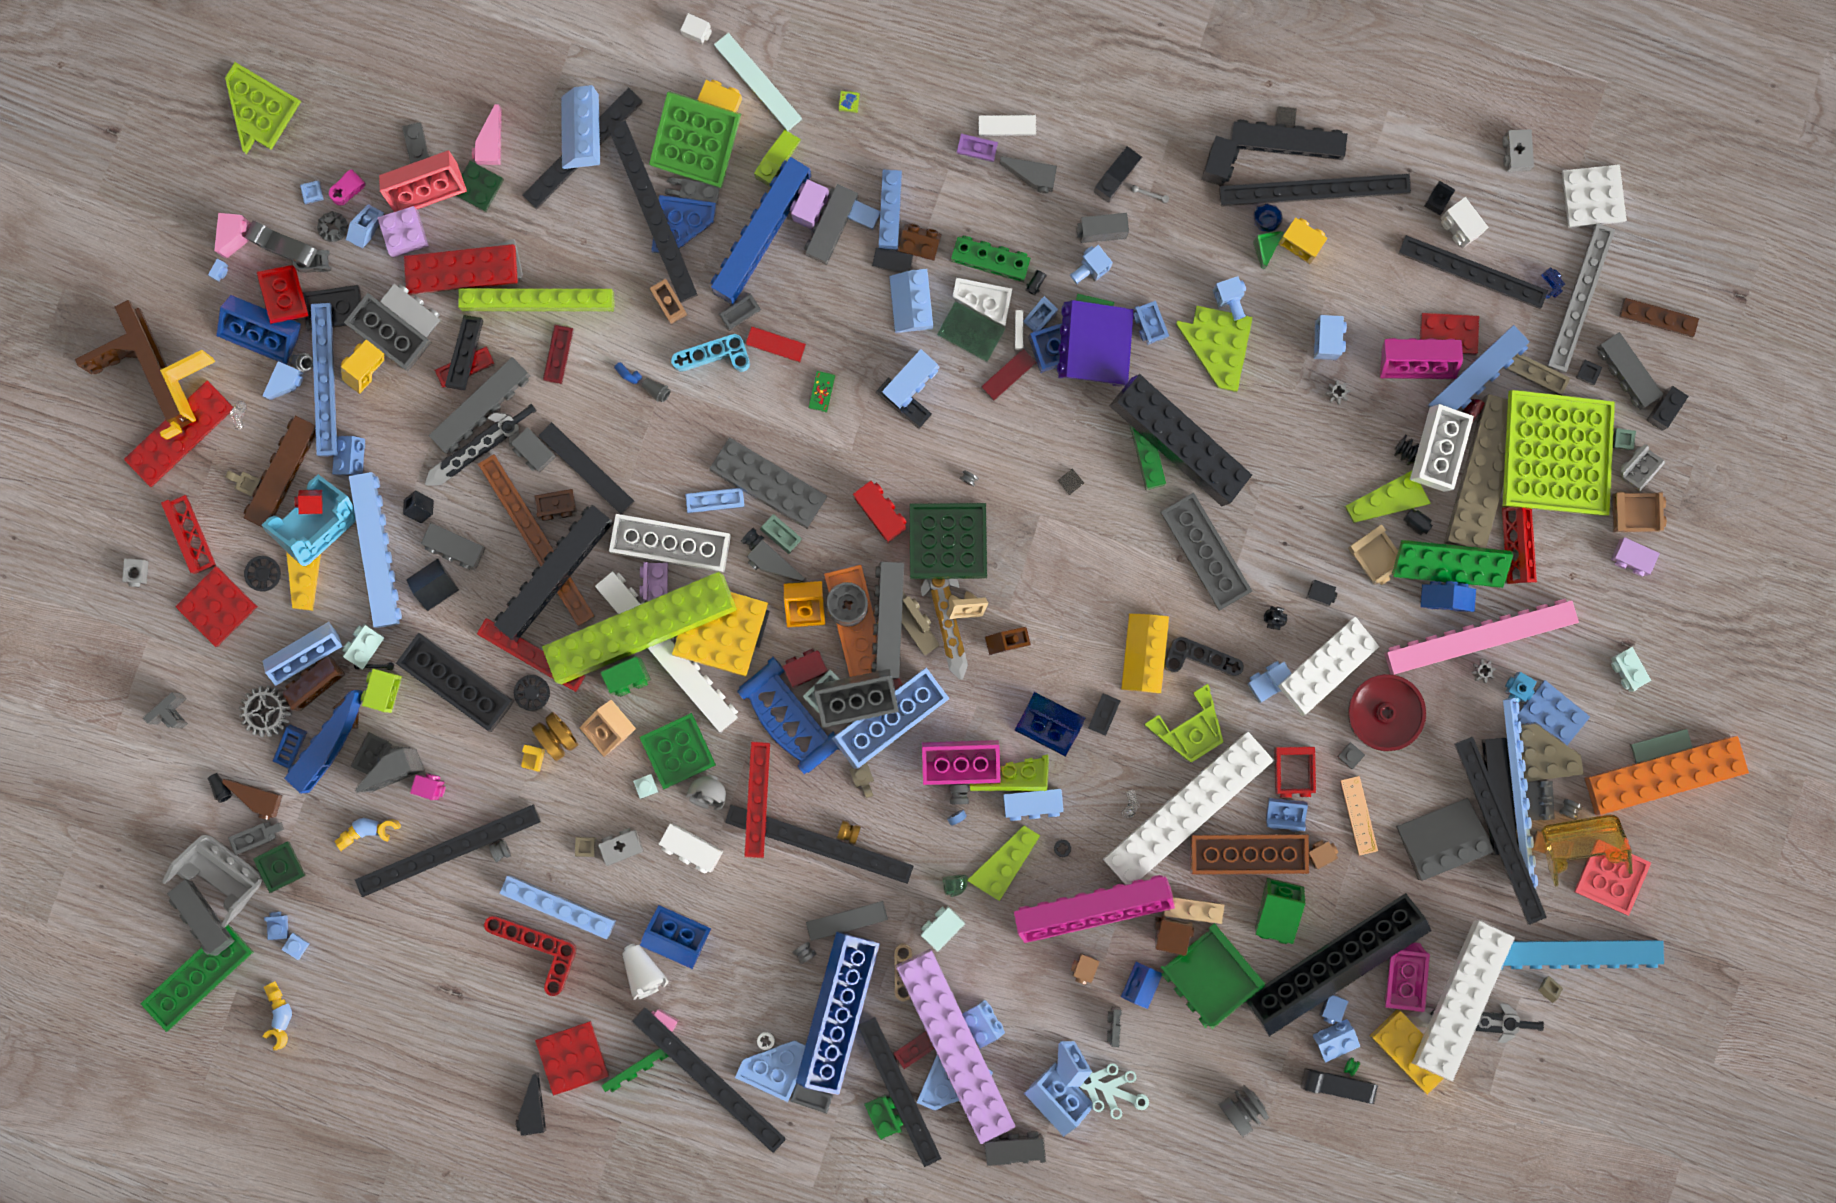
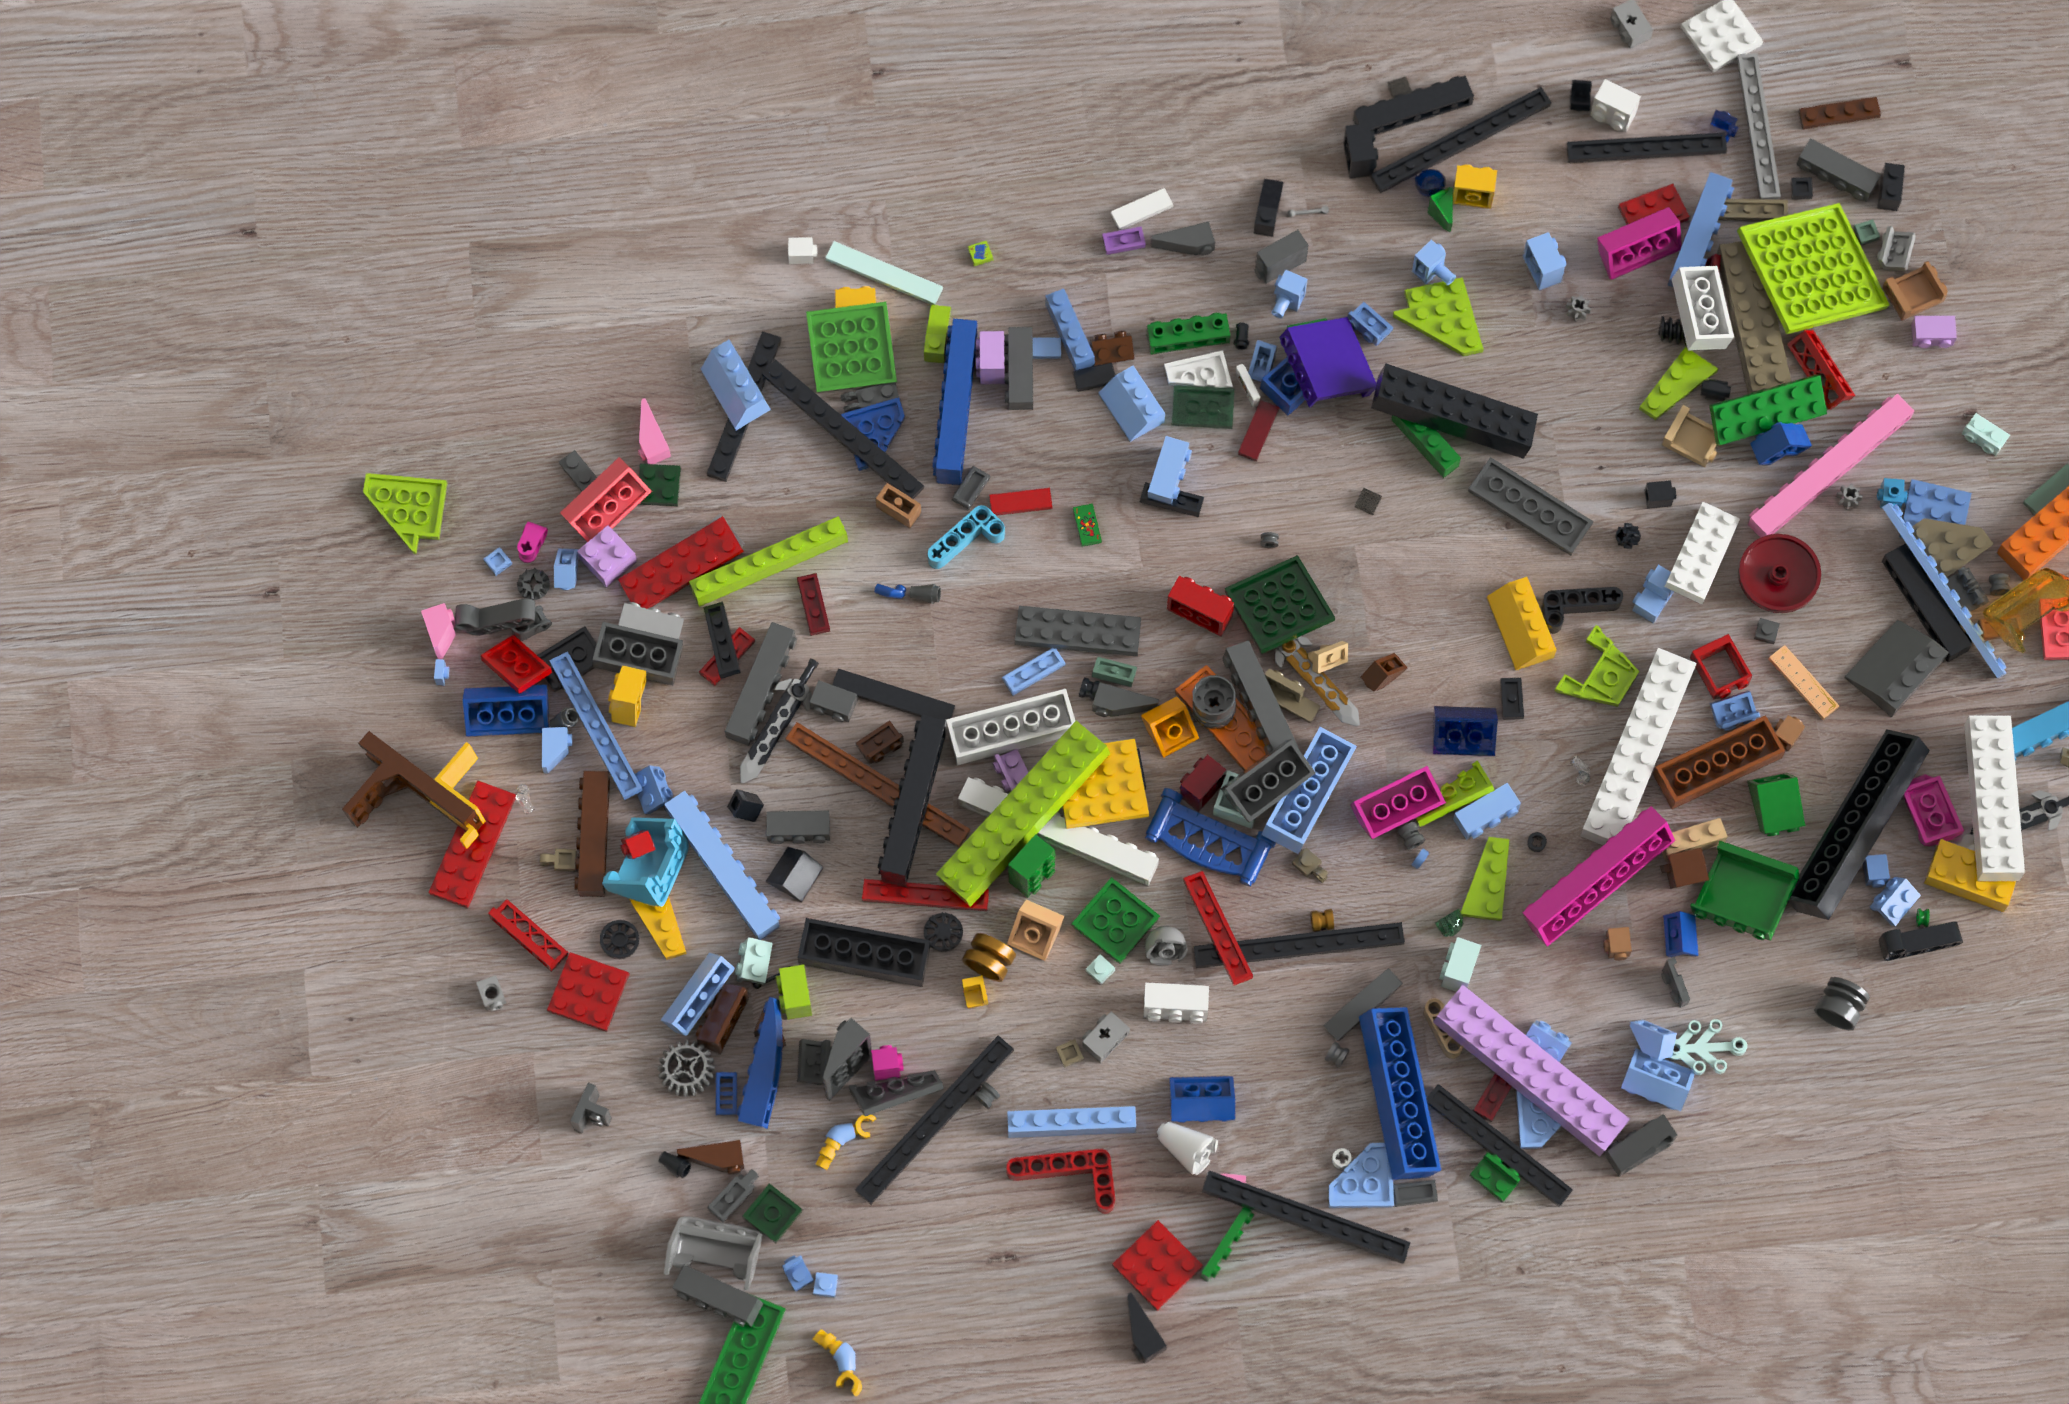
camera: 25 degrees left, 15 degrees down
black plate [1454,736,1547,925] -> none
none -> dark grey wing [849,1070,943,1116]

